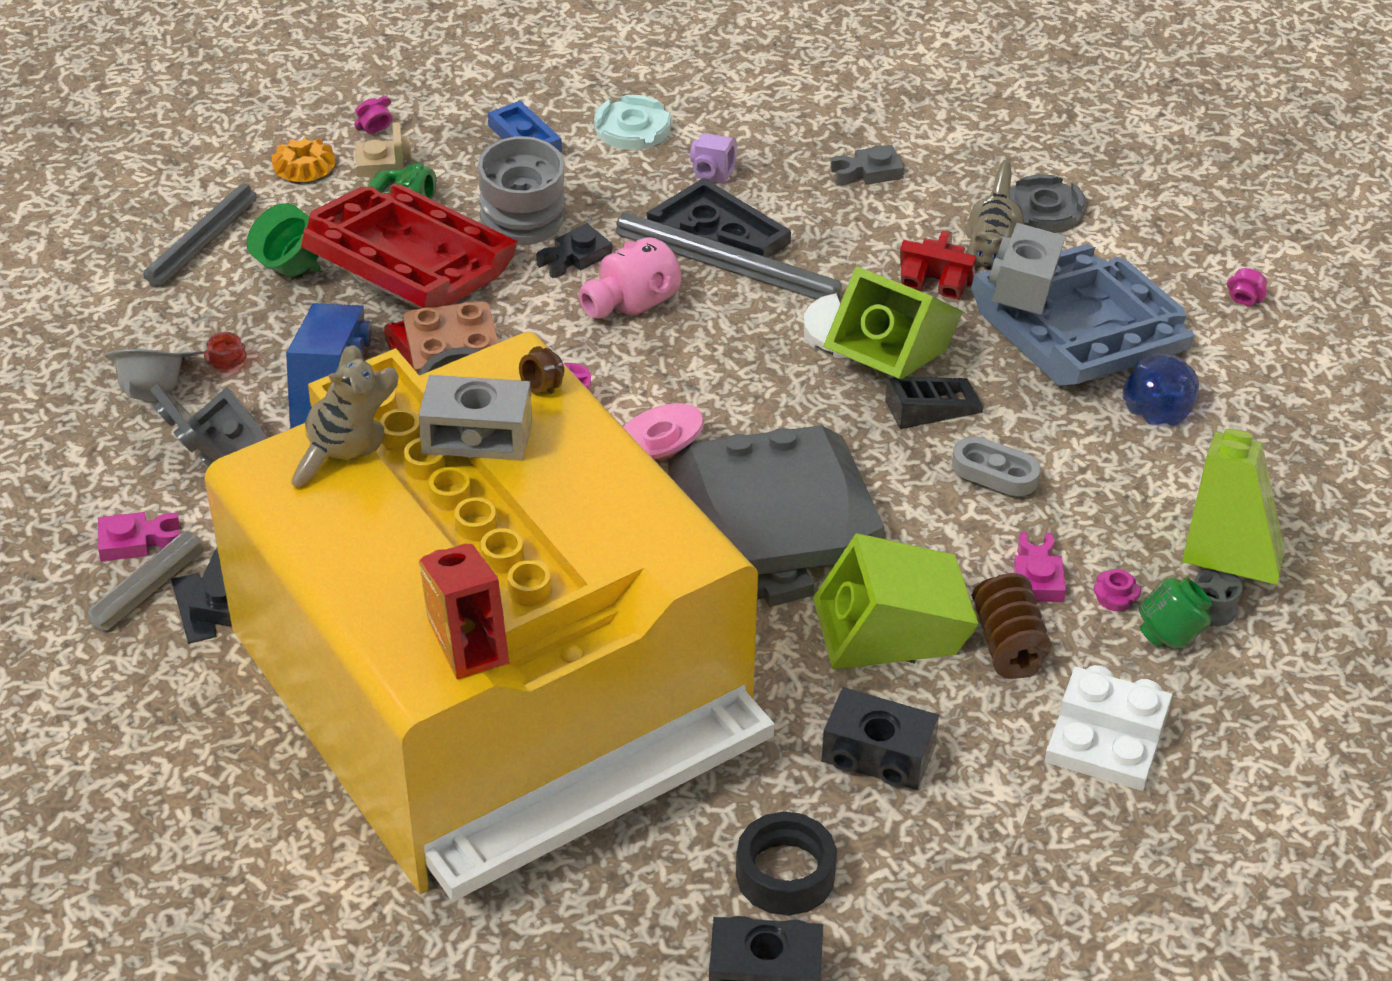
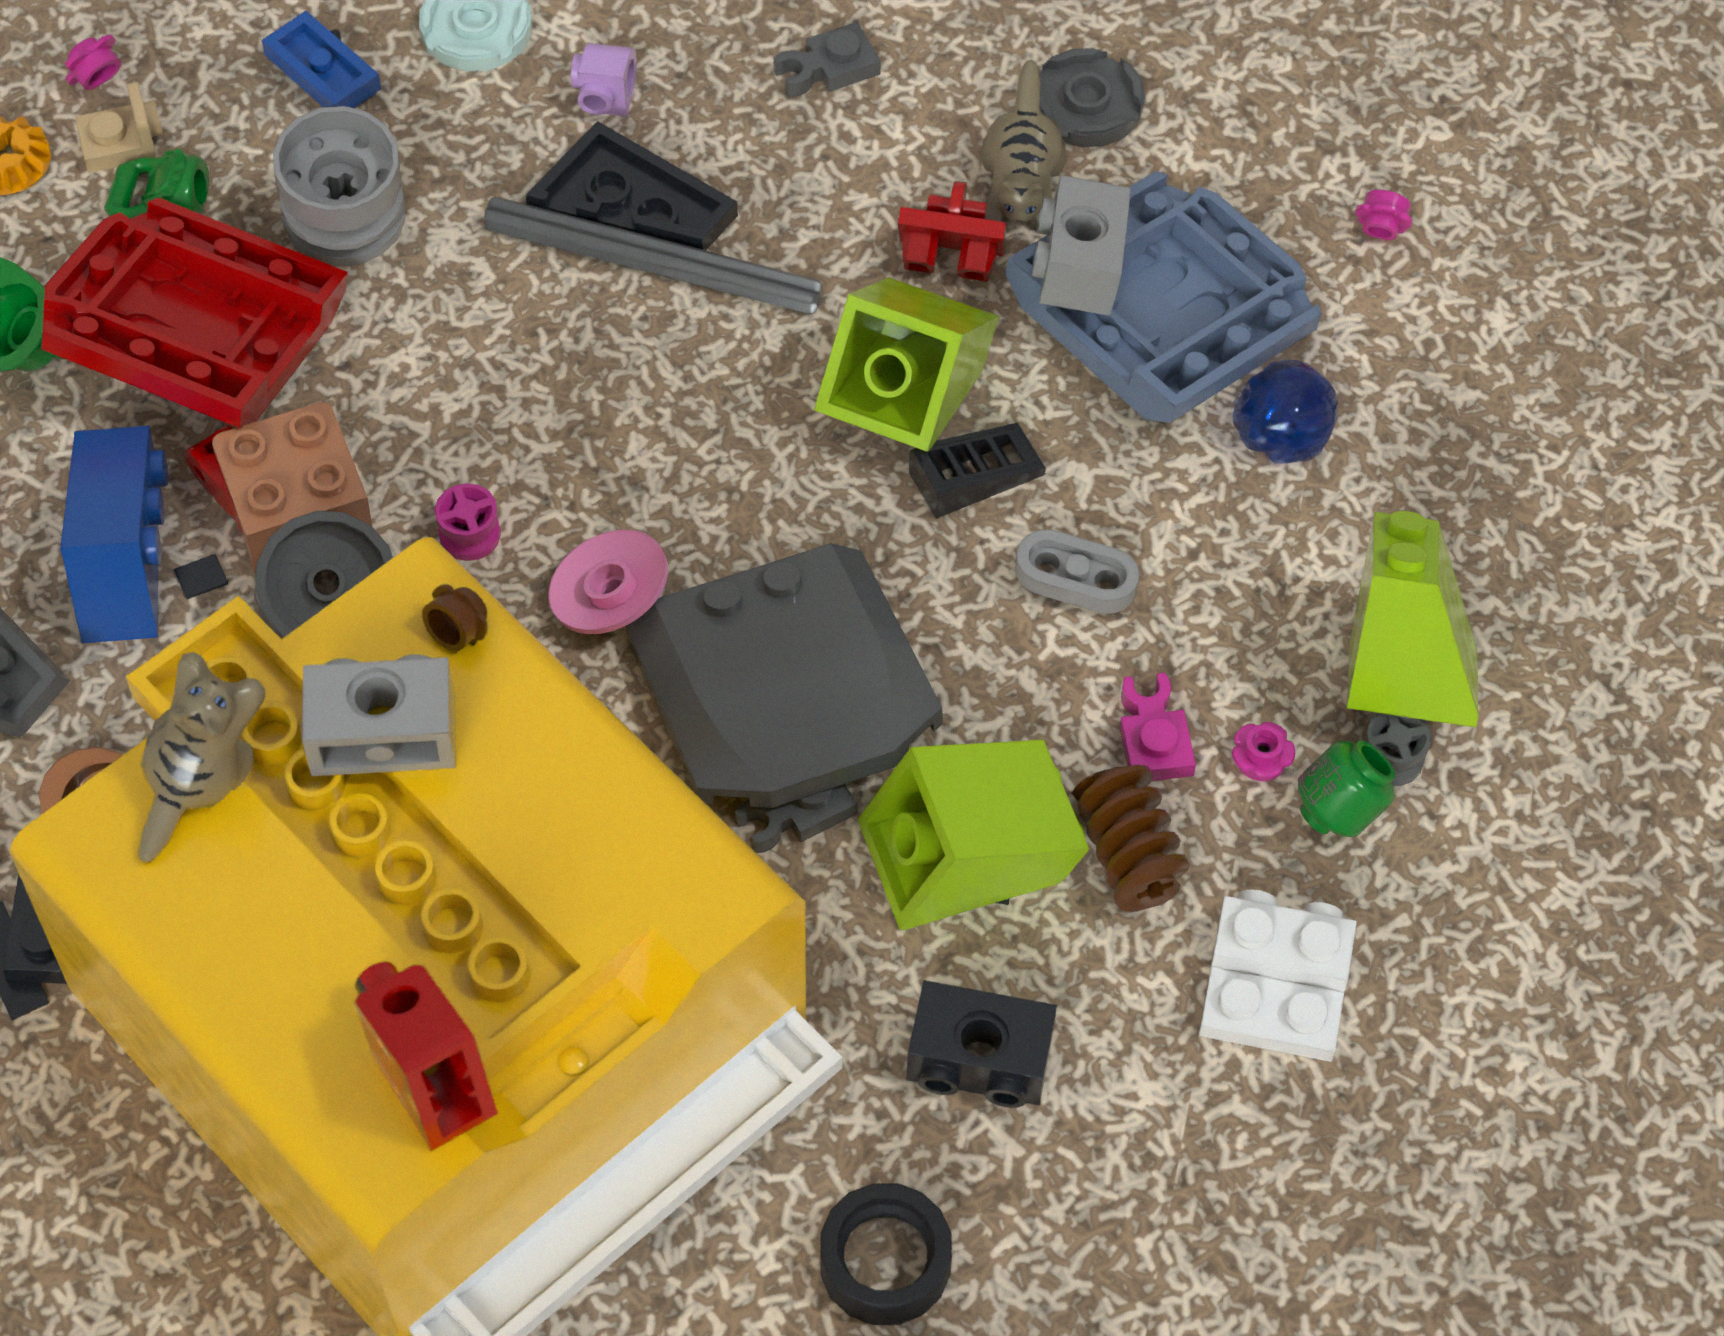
camera: 10 degrees left, 15 degrees up
black plate [536,223,612,278] -> none
bright pink piece [578,237,682,319] -> none
white tile [804,293,848,358] -> none

